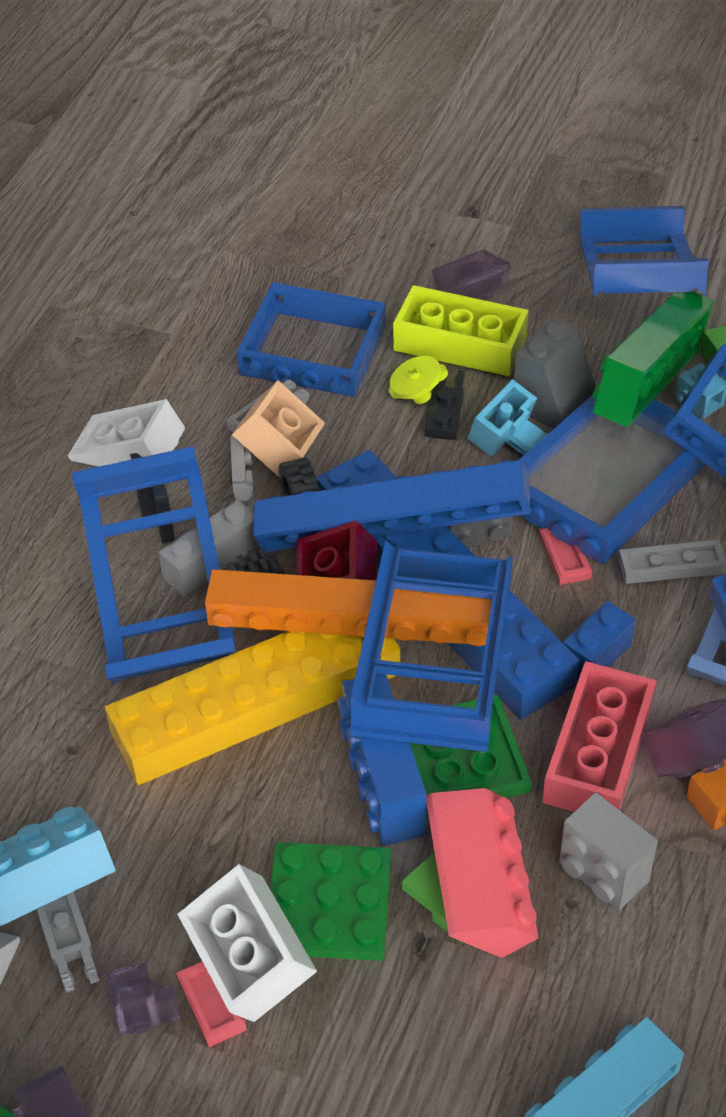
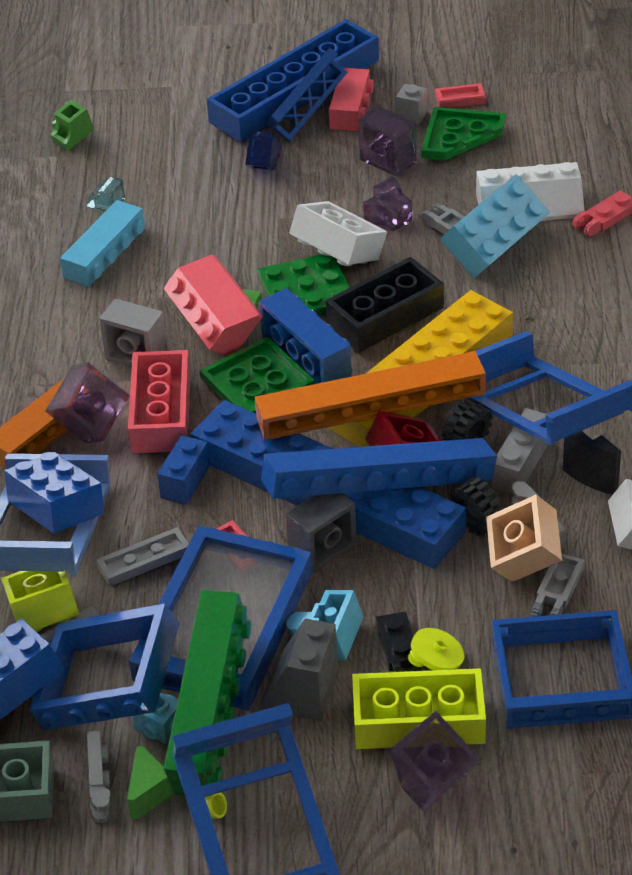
camera: 160 degrees right, 5 degrees down
blue piece [350,540,513,752] -> none
none -> black brick [325,257,444,352]

